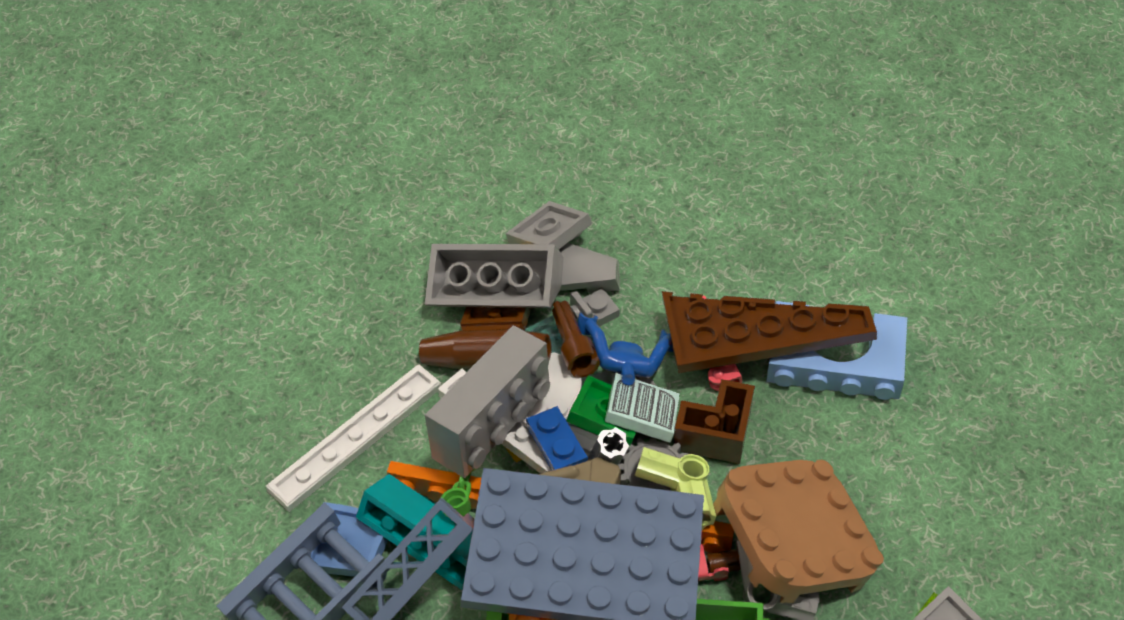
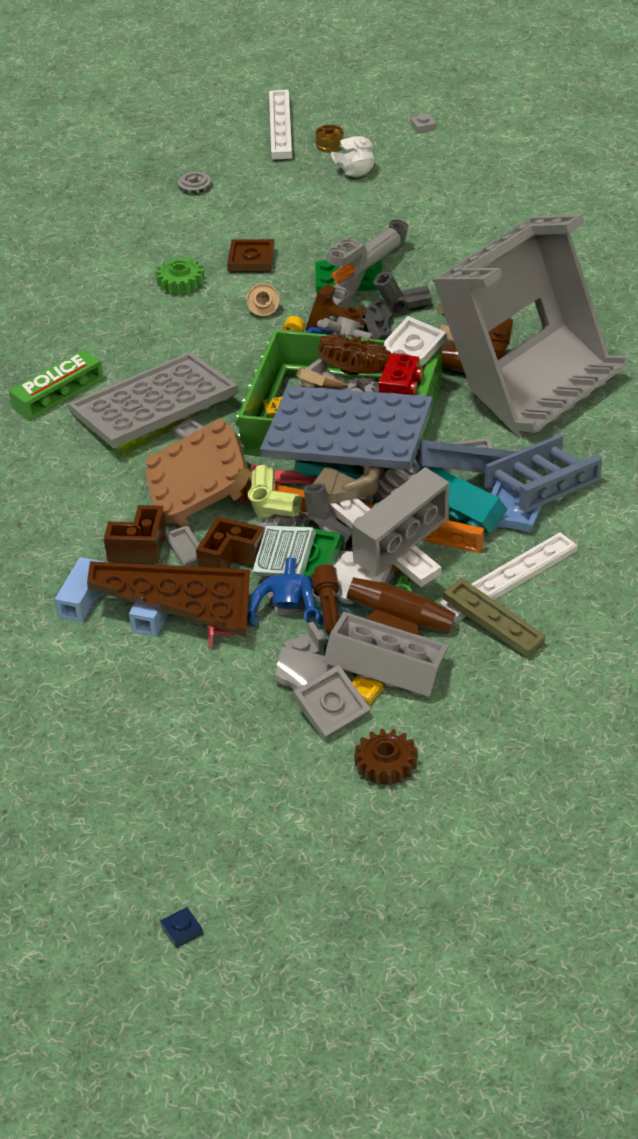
camera: 170 degrees left, 10 degrees down
blue plate [526,406,588,471] -> none
none -> reddish brown brick [104,505,166,563]
none -> dark blue plate [160,907,203,948]
none -> light grey tile [164,525,200,566]
none -> reddish brown gear [354,729,418,786]
none -> olive plate [443,578,546,658]

